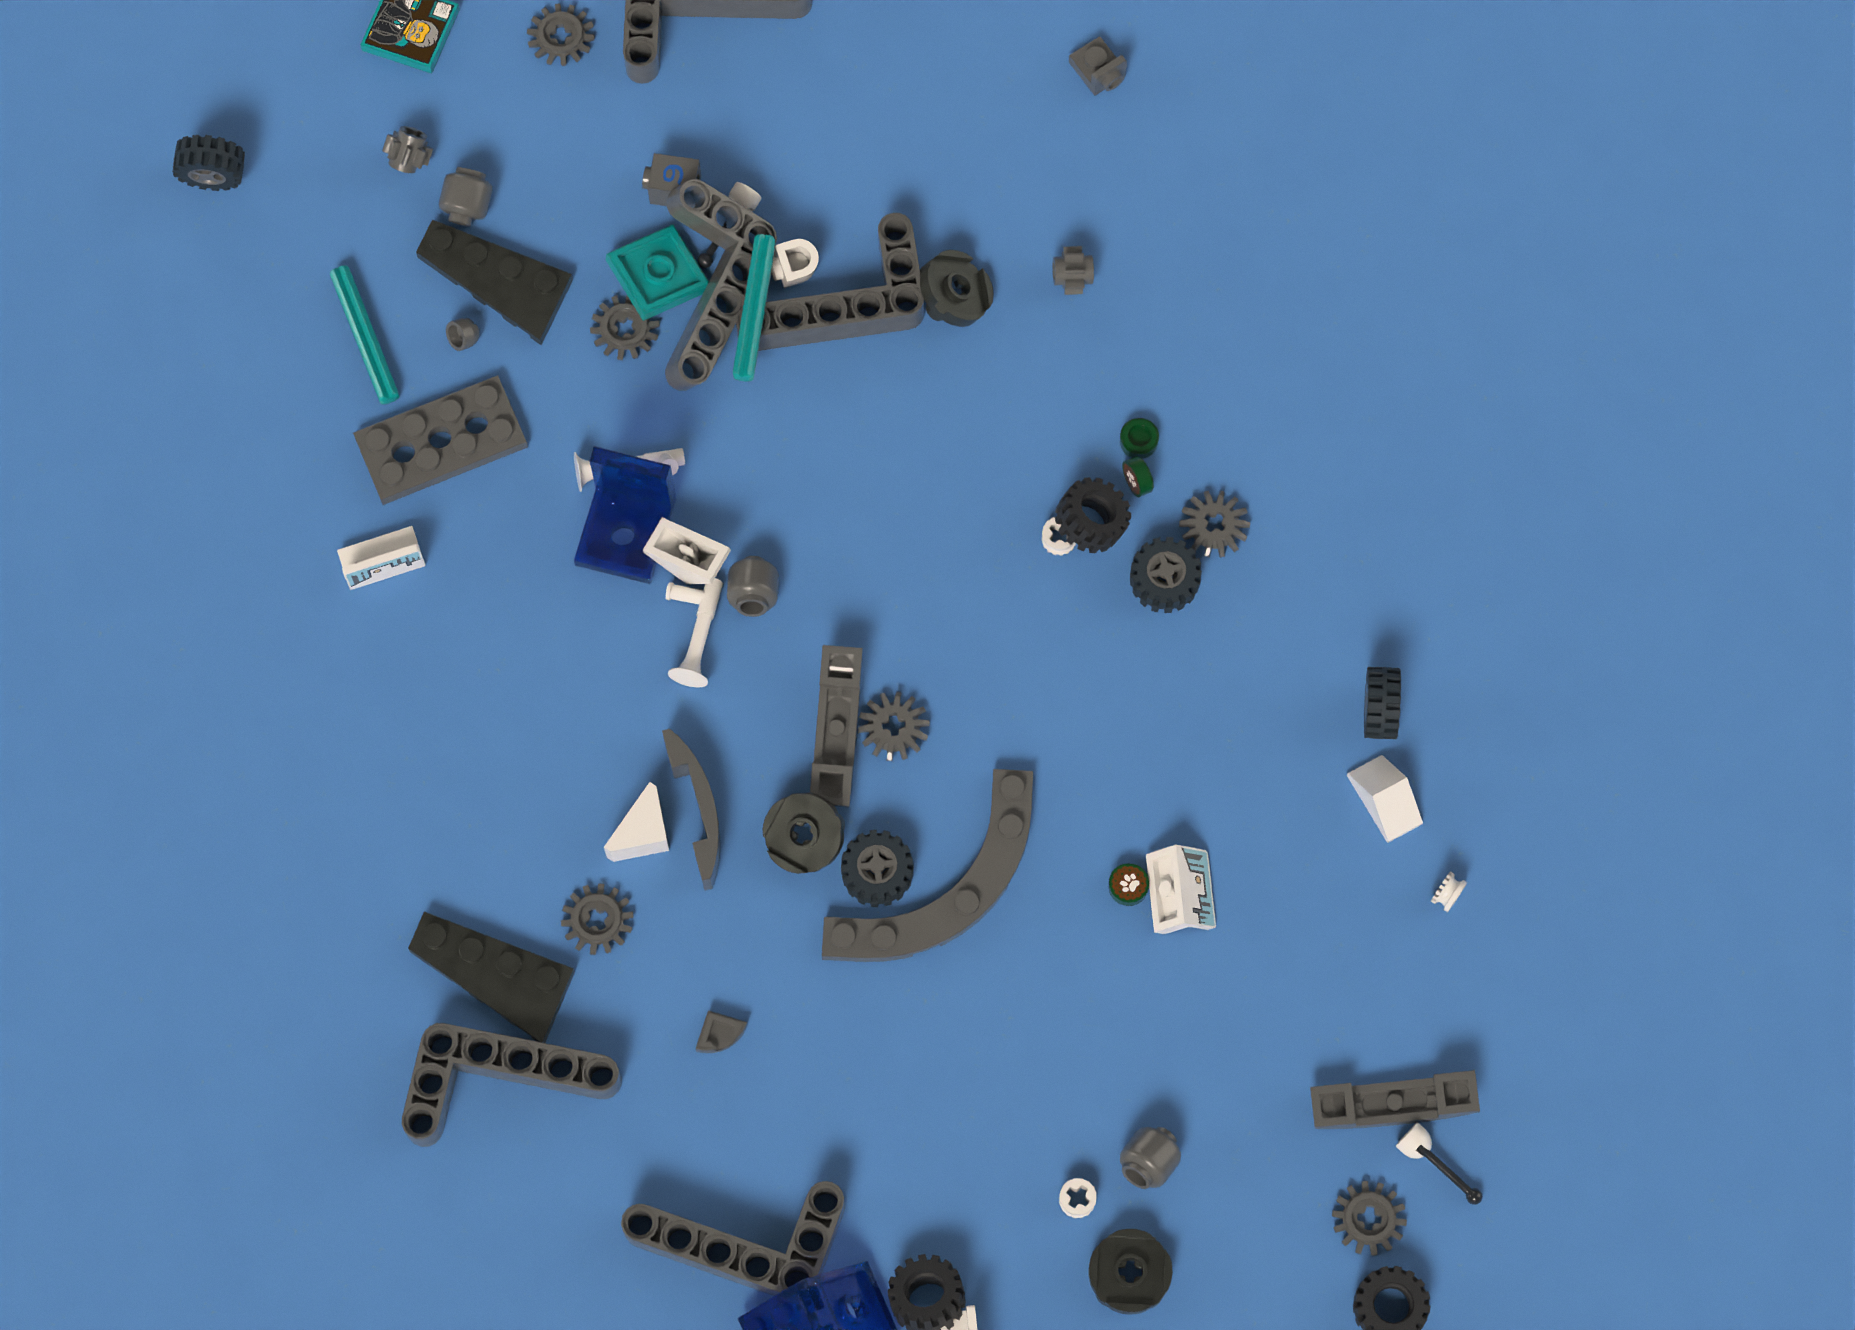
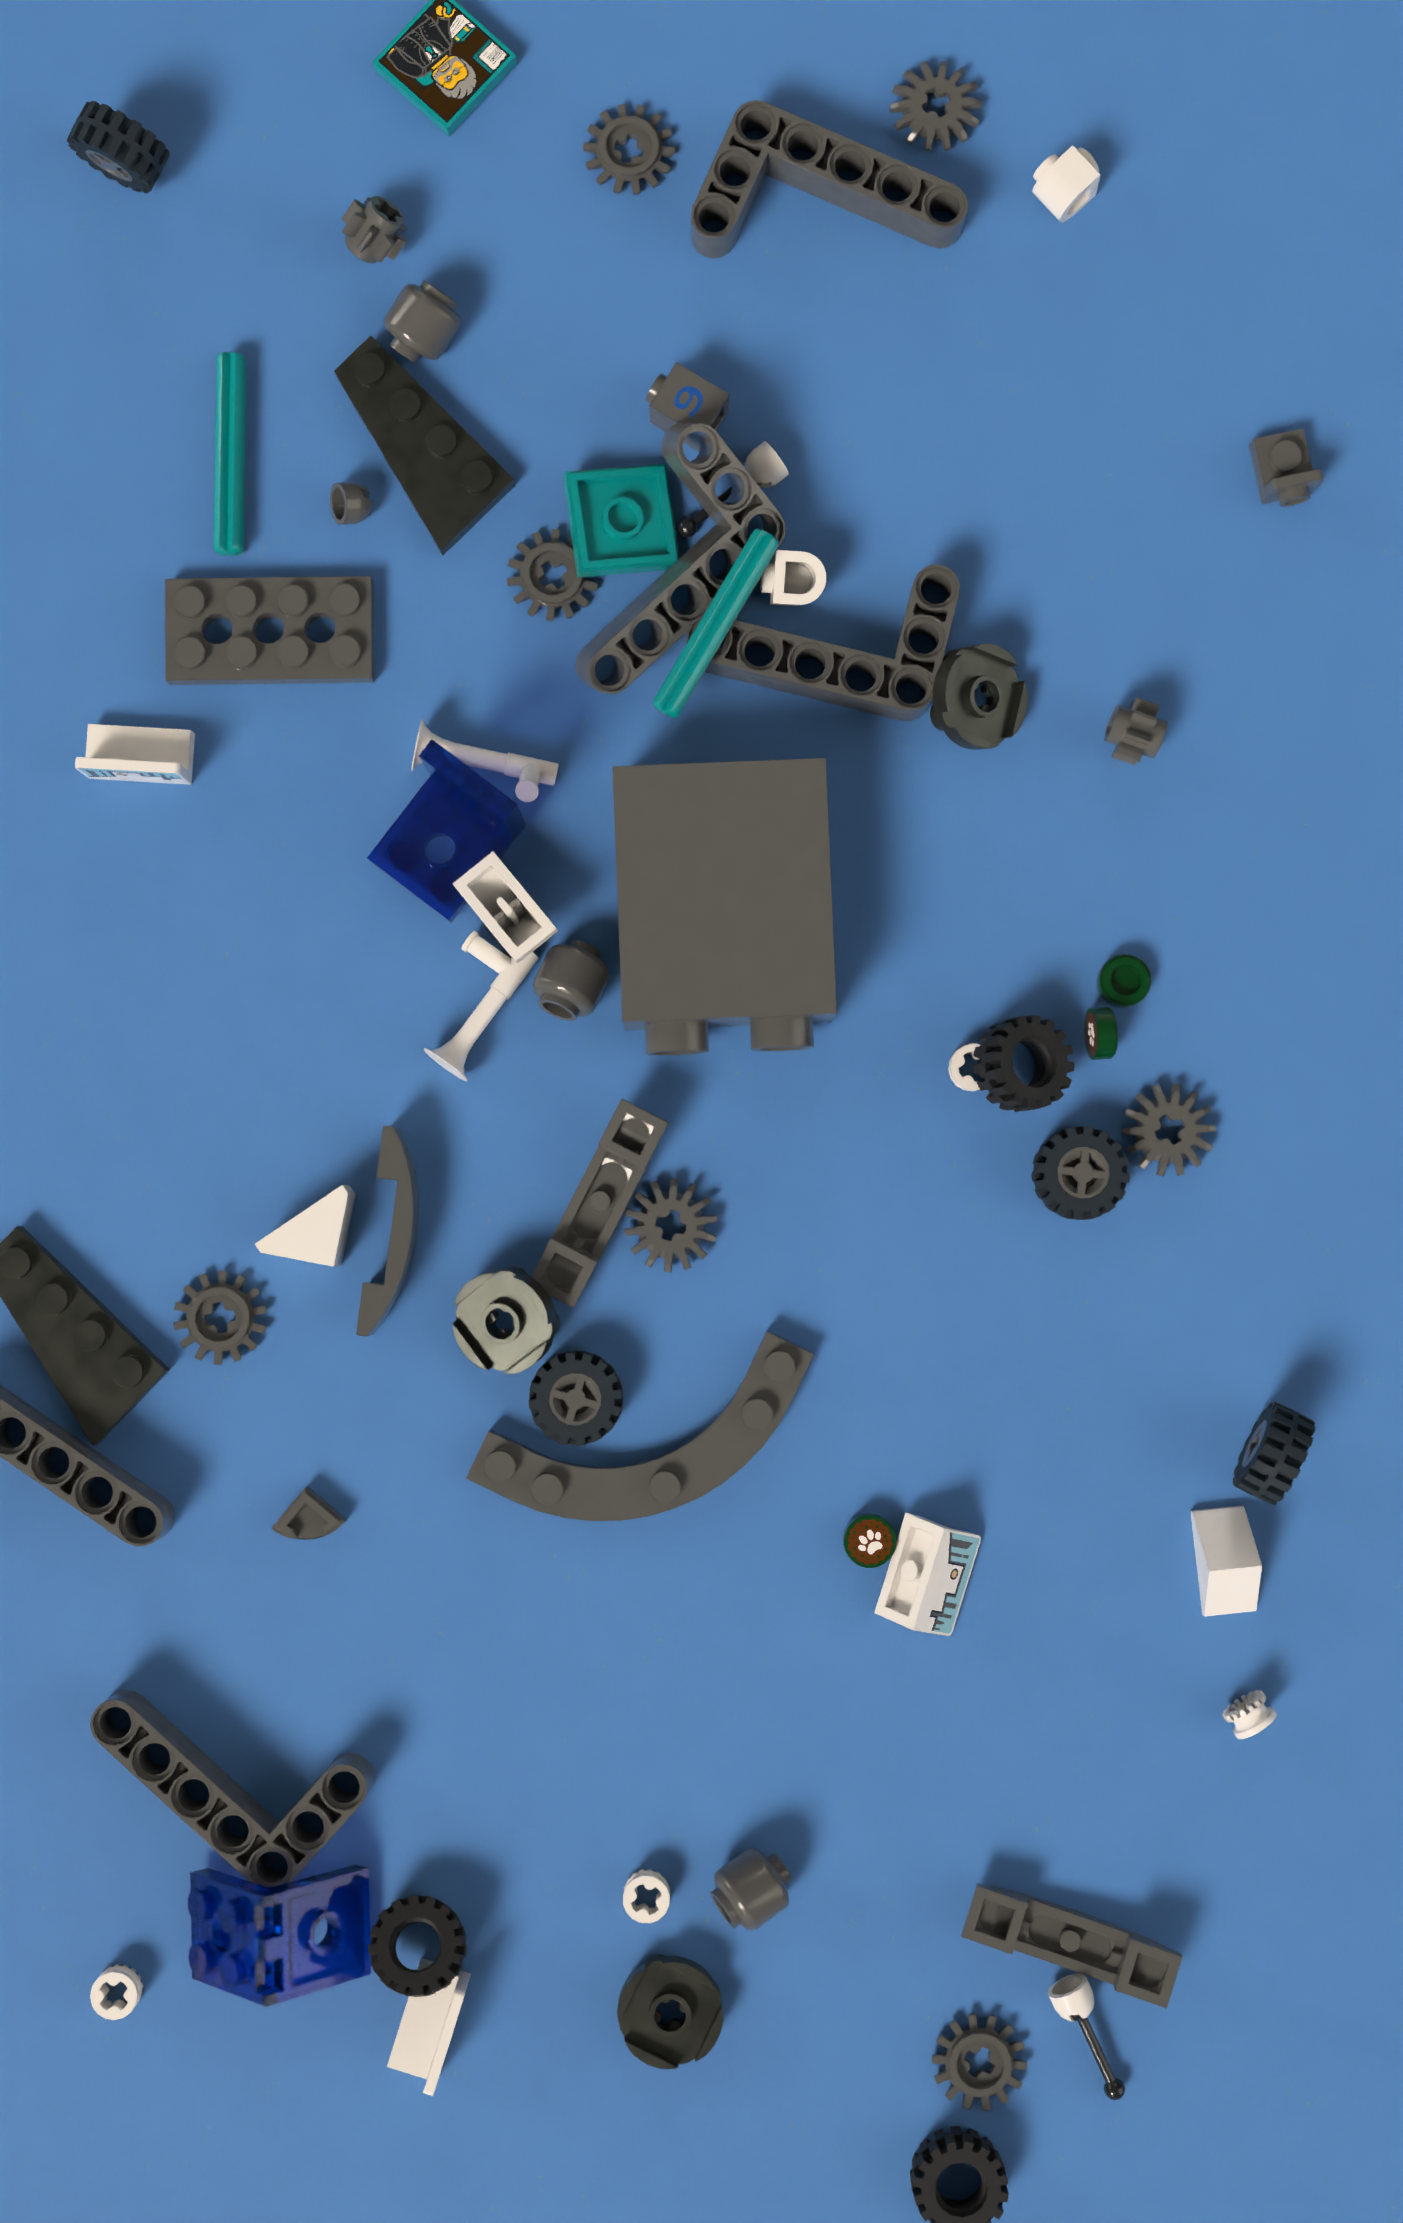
camera: 20 degrees right, 15 degrees up
none -> dark grey brick [612,758,837,1056]

